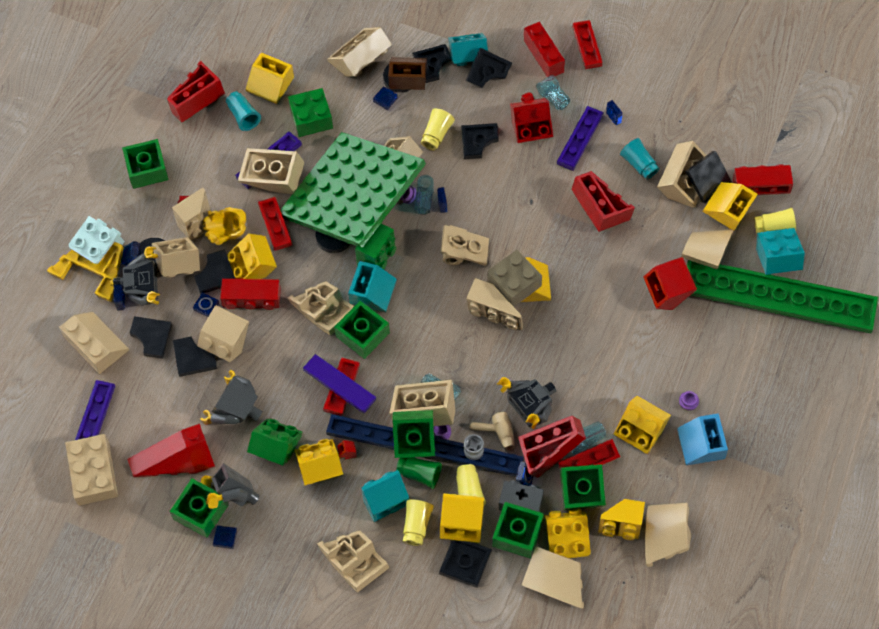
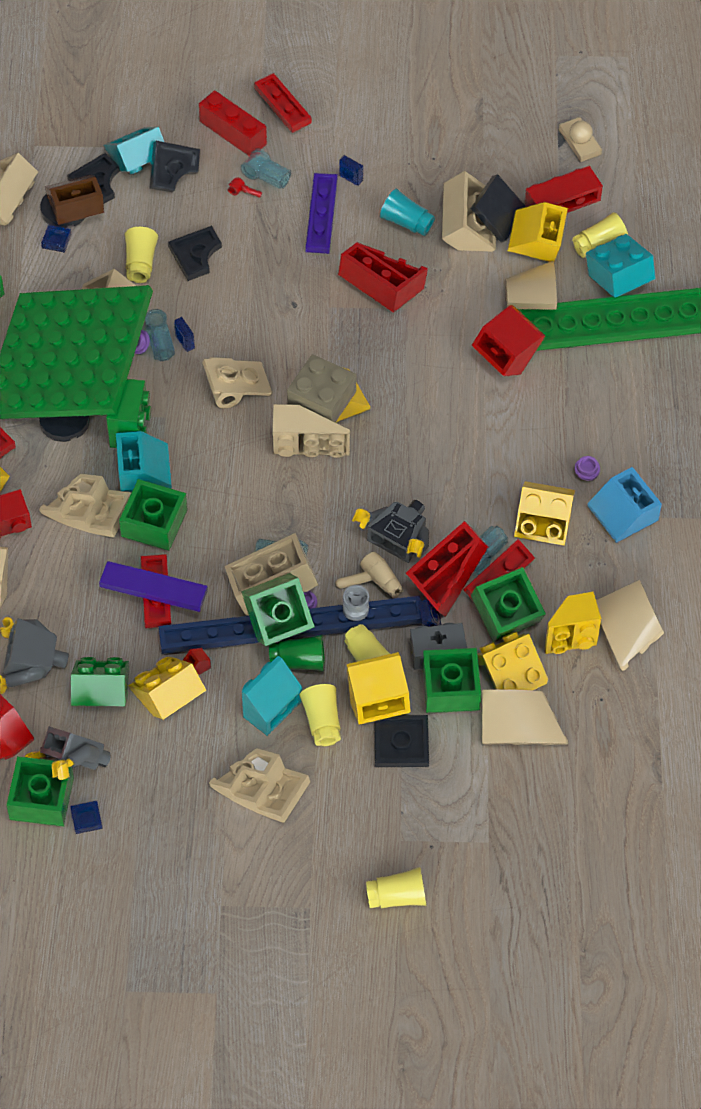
camera: 25 degrees left, 5 degrees down
red slope [510,98,553,143] -> none
none -> tan tile [559,117,602,162]

